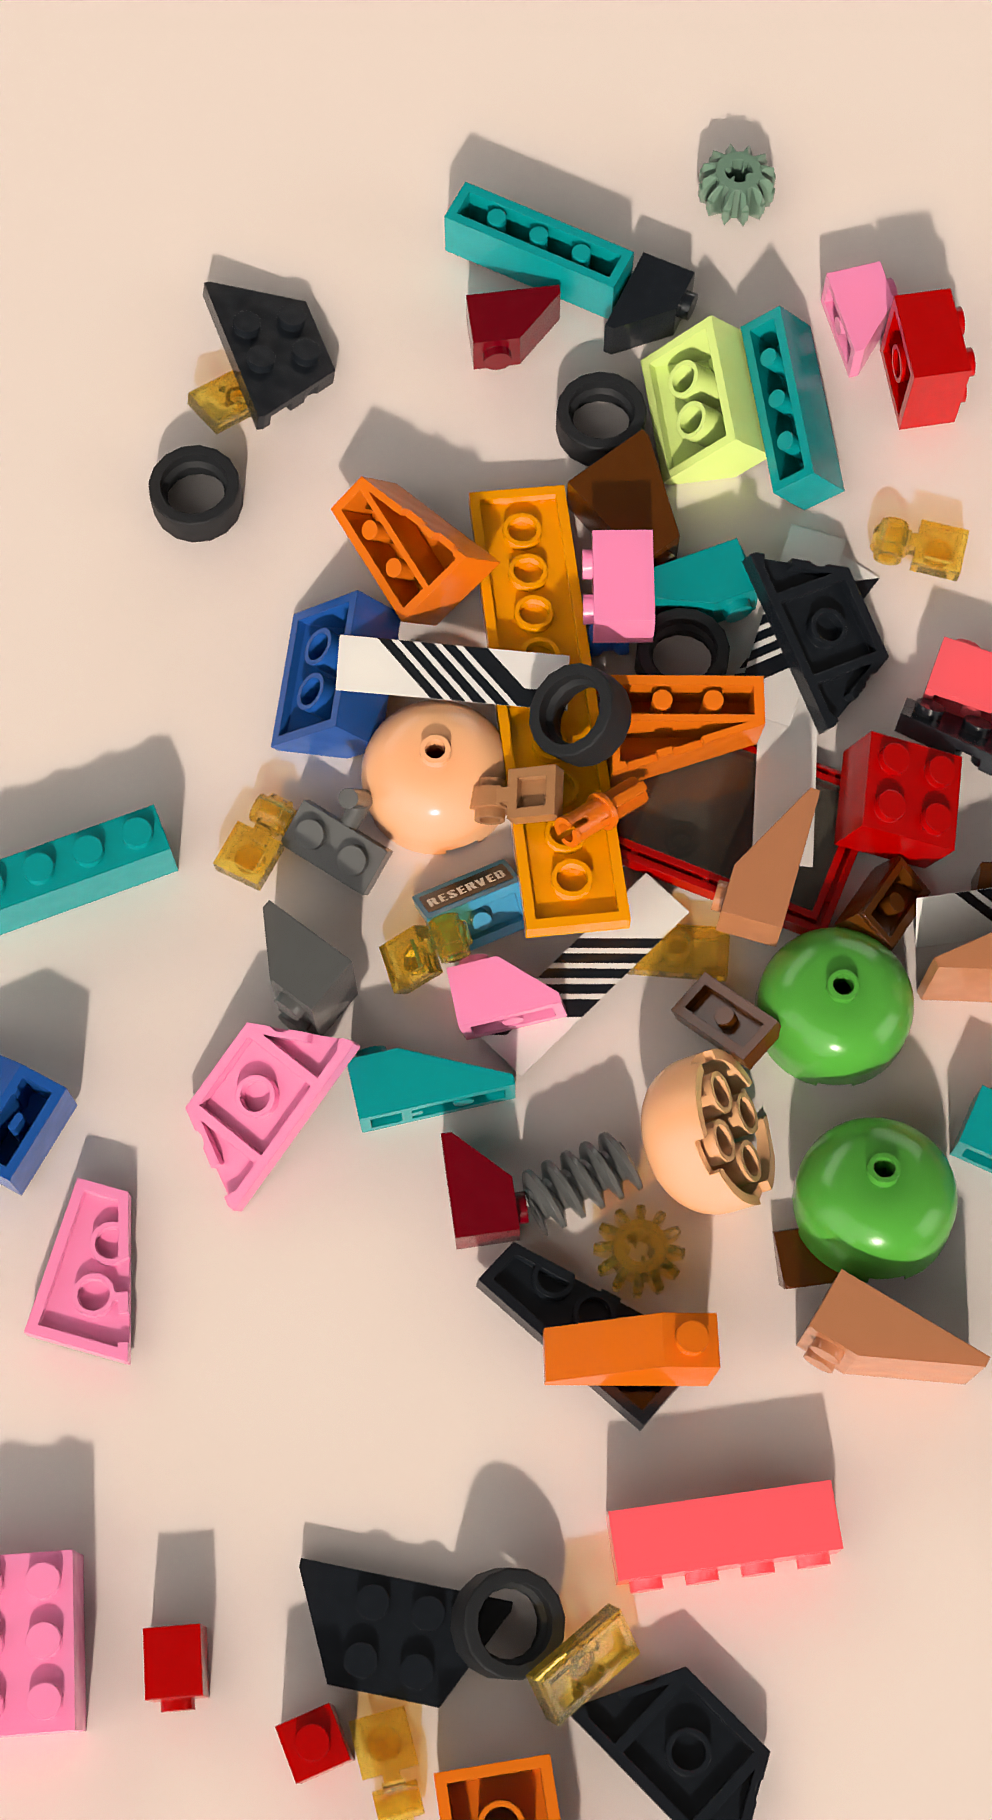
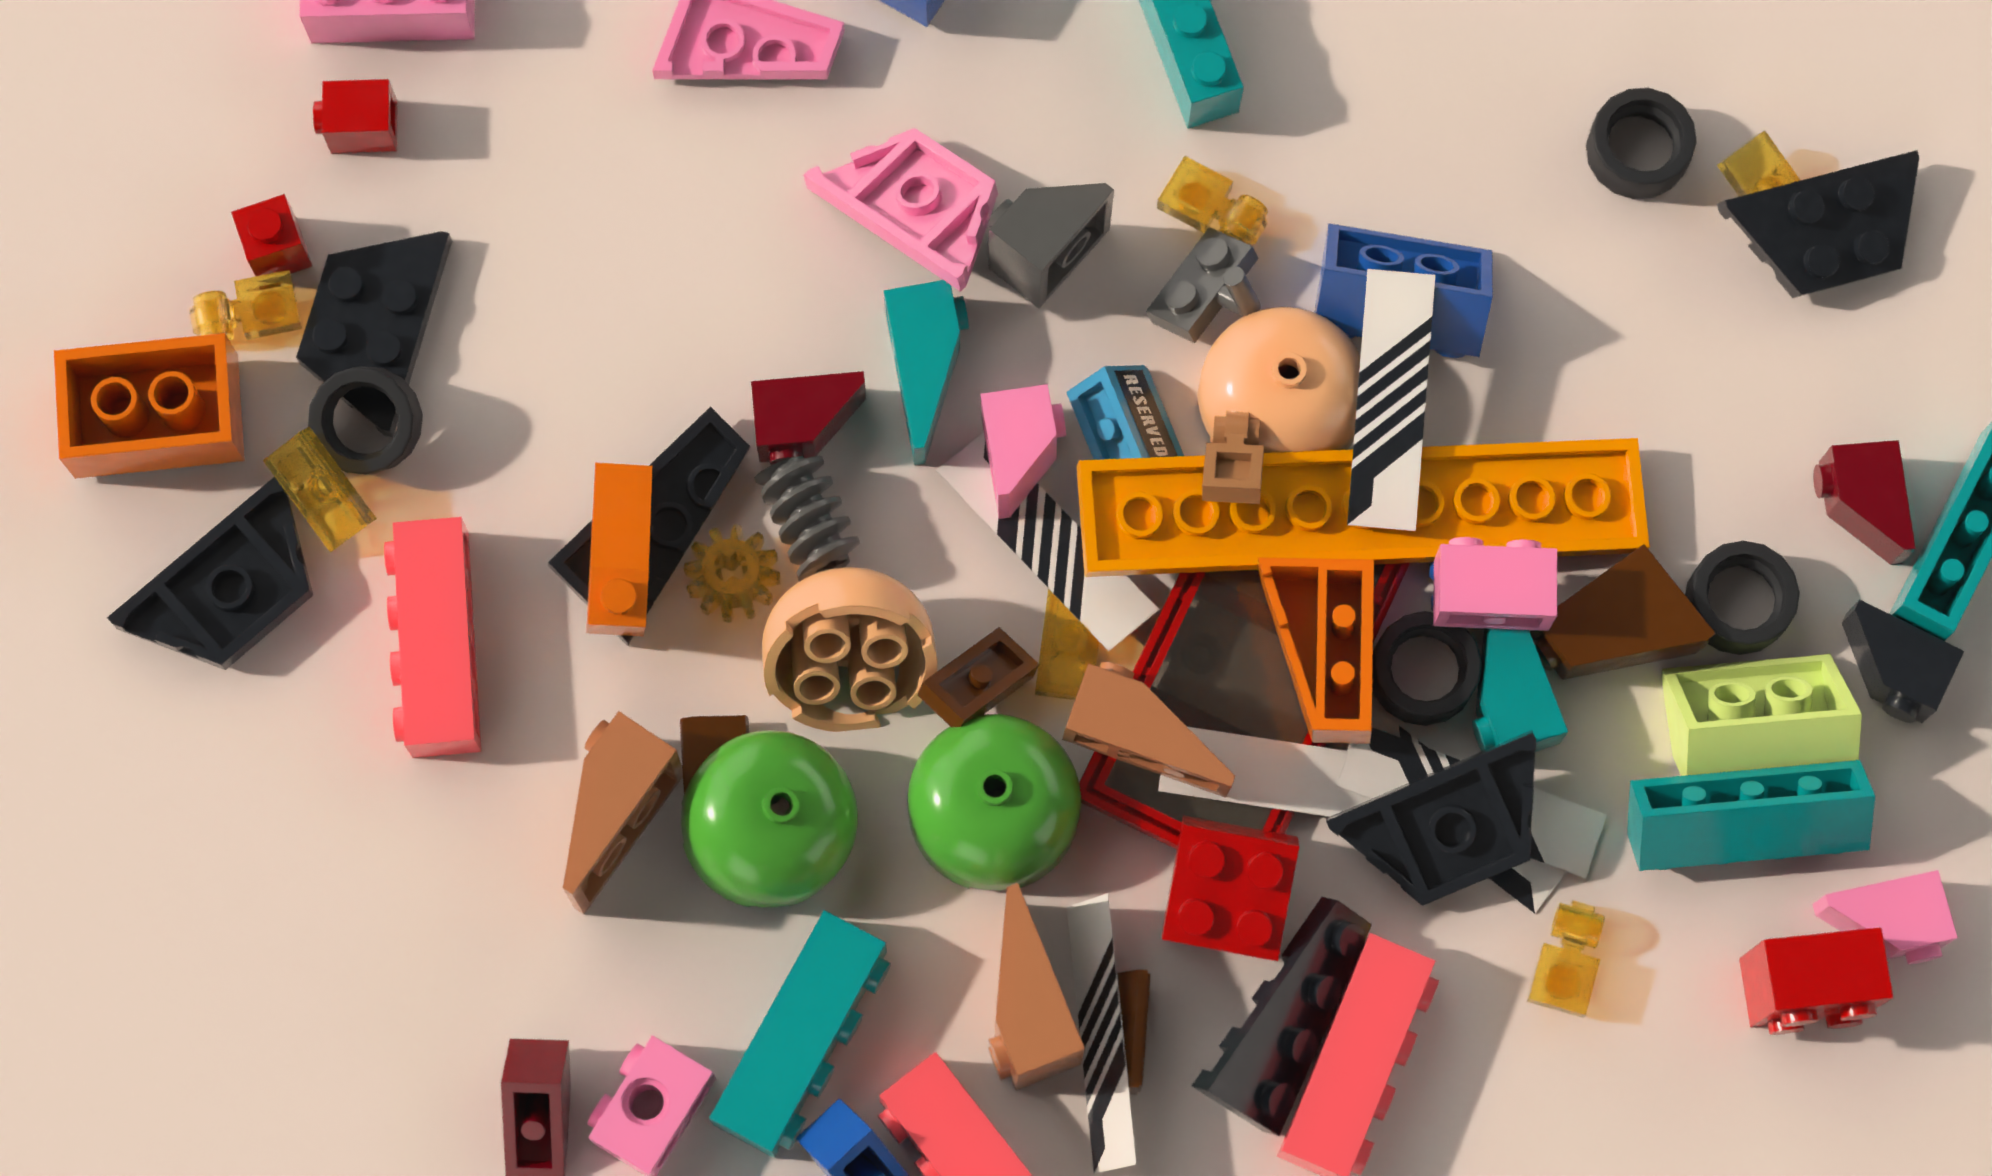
camera: 90 degrees right, 5 degrees up
orange wedge [331,476,501,626] -> none
clear yellow plate [379,912,473,994] -> none
black tyre [529,663,632,767] -> none
orange axle [555,777,649,848] -> none
reddish brown slope [834,855,931,952] -> none

